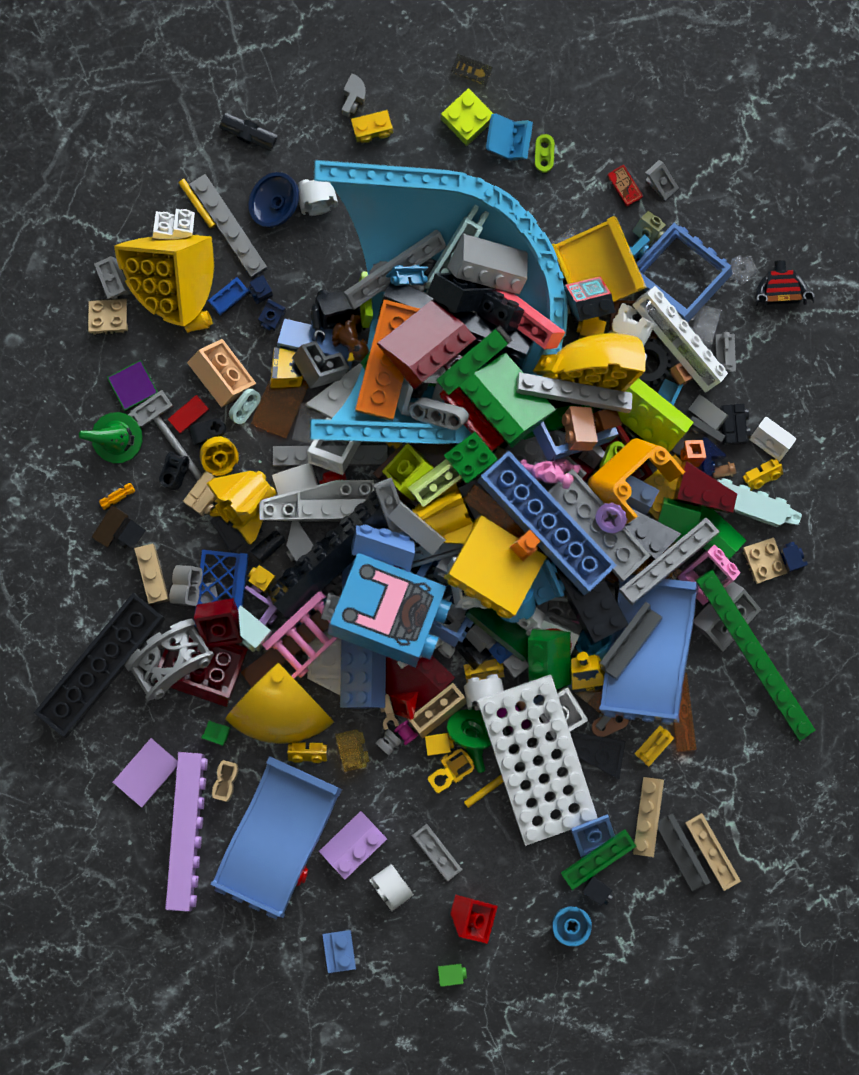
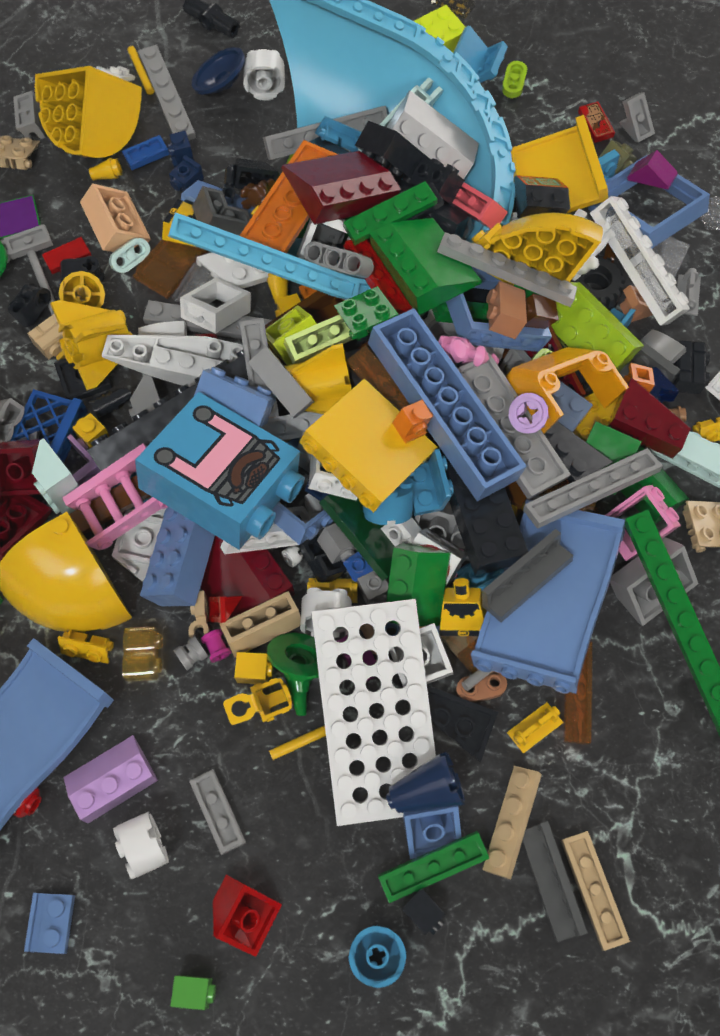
camera: 15 degrees right, 15 degrees down
none -> dark blue cone [386,752,465,813]
none -> magenta slope [627,150,678,190]

